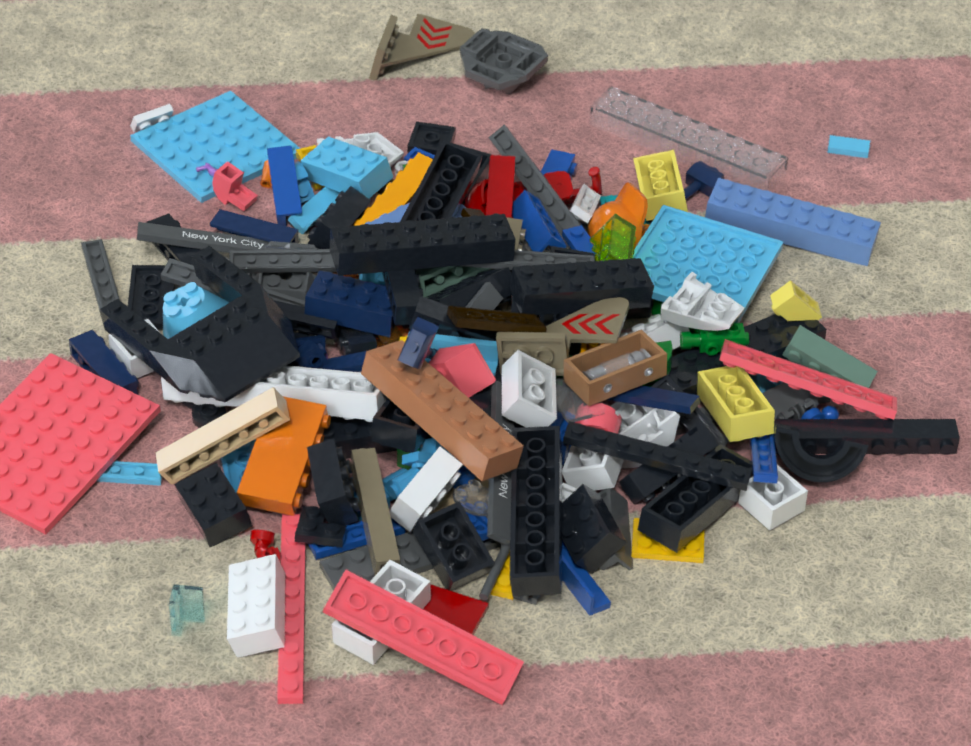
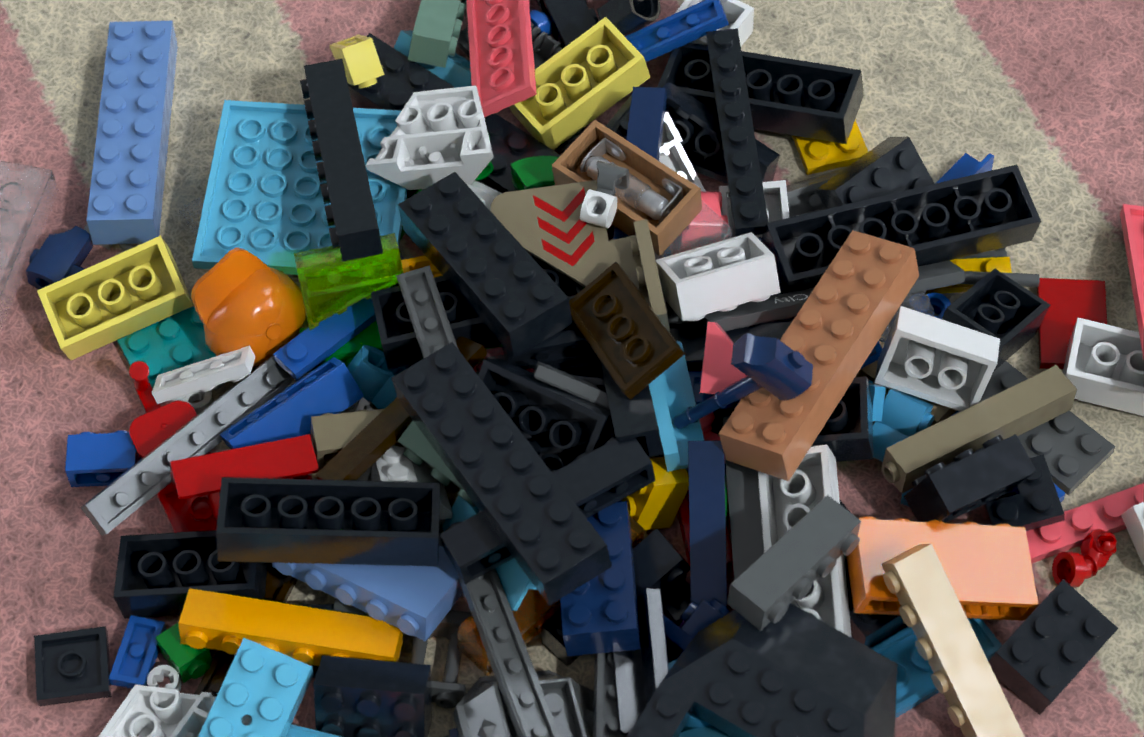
camera: 105 degrees left, 15 degrees up
none -> black brick [300,59,383,261]
none -> leg [580,161,630,228]
none -> dark grey brick [727,495,861,631]

